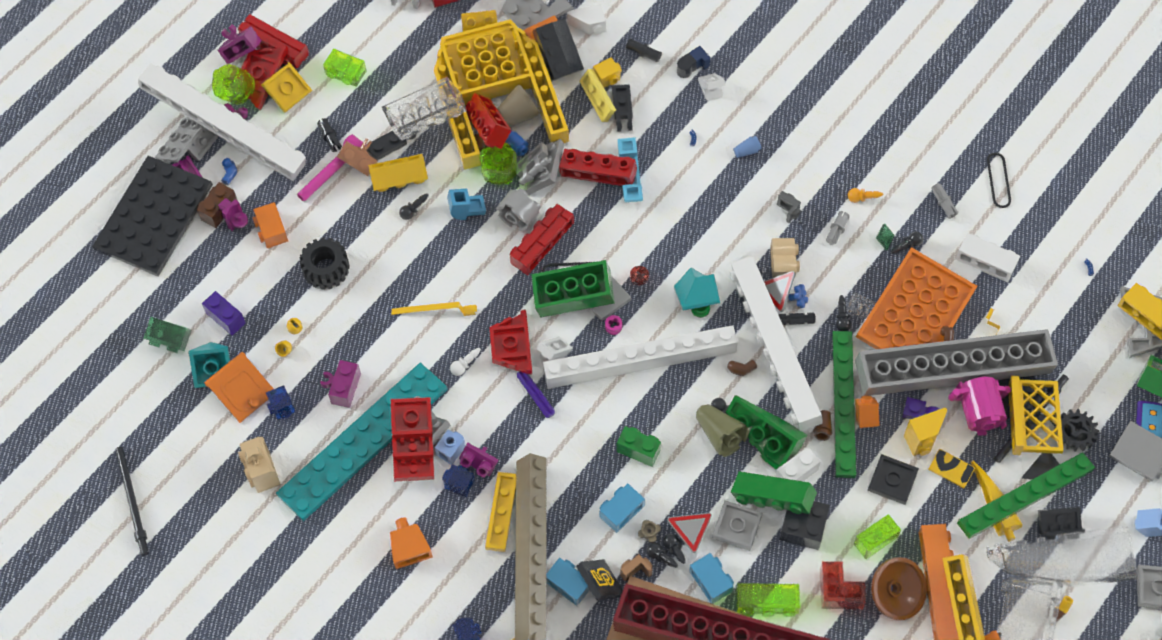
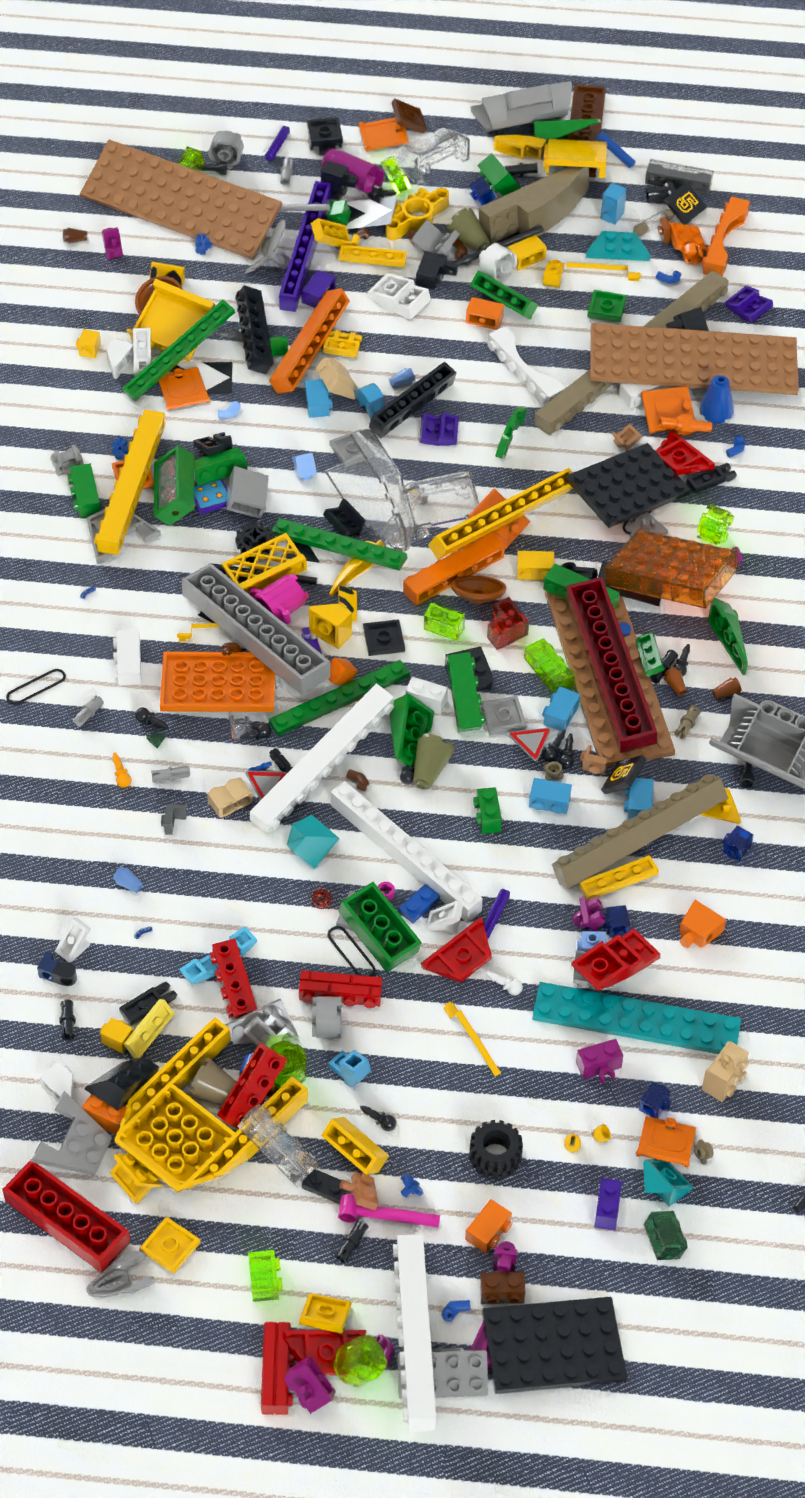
camera: 125 degrees left, 10 degrees down
none -> yellow plate [139,1216,201,1275]
none -> blue plate [398,884,440,924]
none -> blue plant [400,1174,423,1198]
none -> dark tan plate [694,1139,714,1165]

